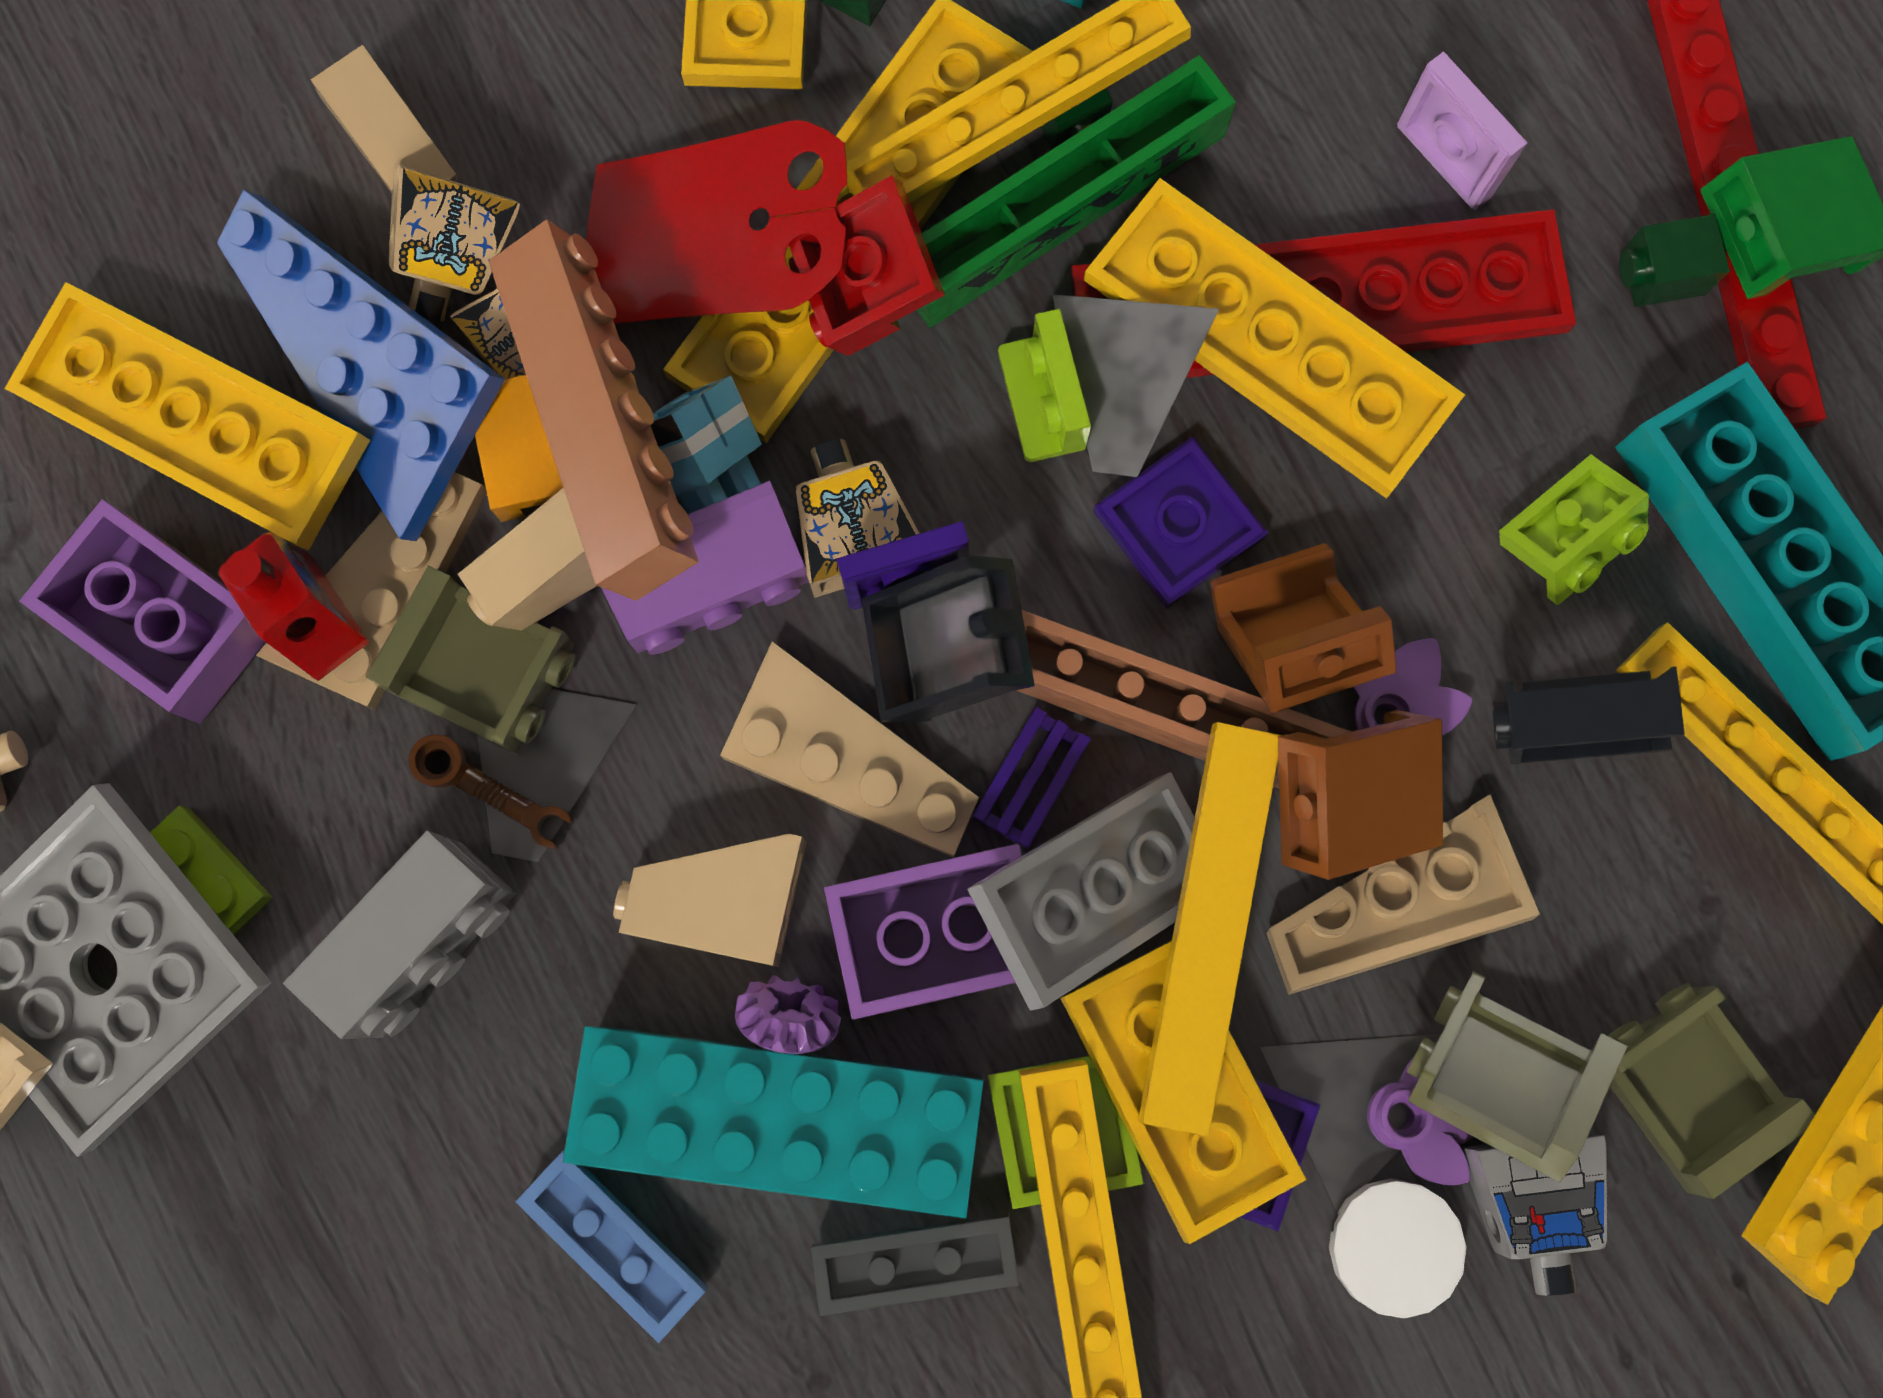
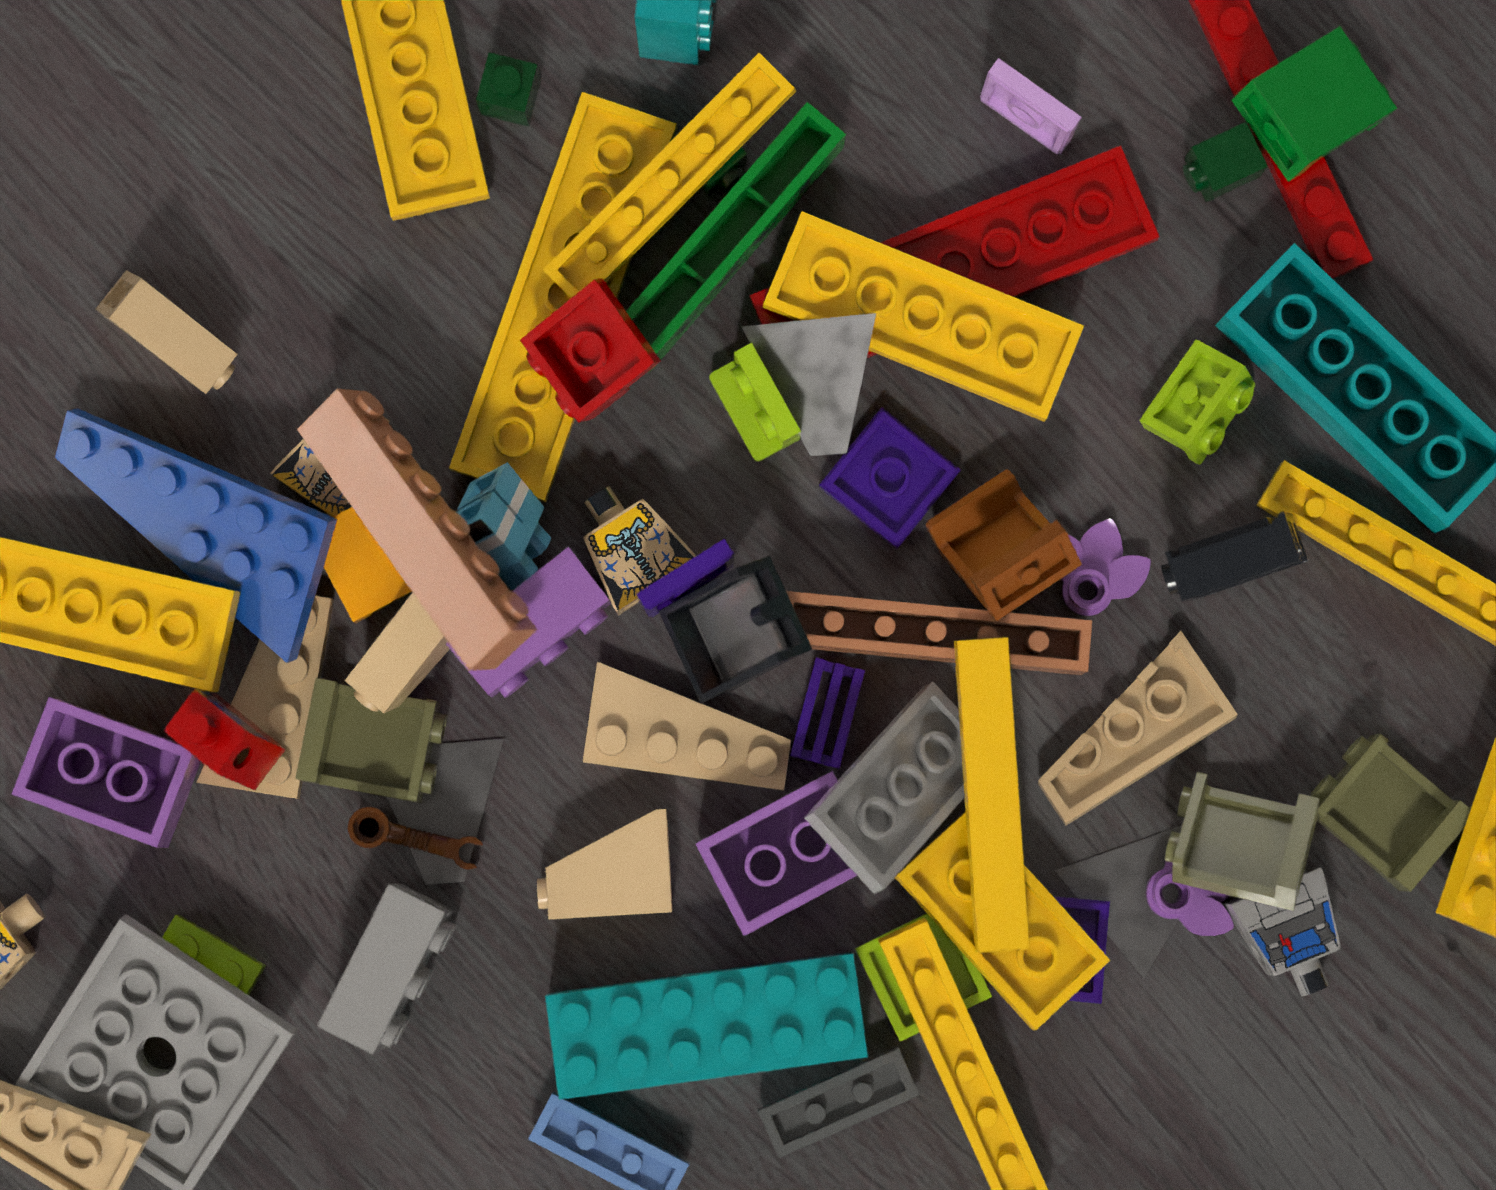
camera: 20 degrees left, 5 degrees up
torso [389,164,520,322] -> none
red piece [586,120,847,324] -> none
medium lavender gear [735,975,841,1054] -> none
dark orange panel [1278,710,1443,880] -> none
white tile [1329,1178,1467,1318] -> none

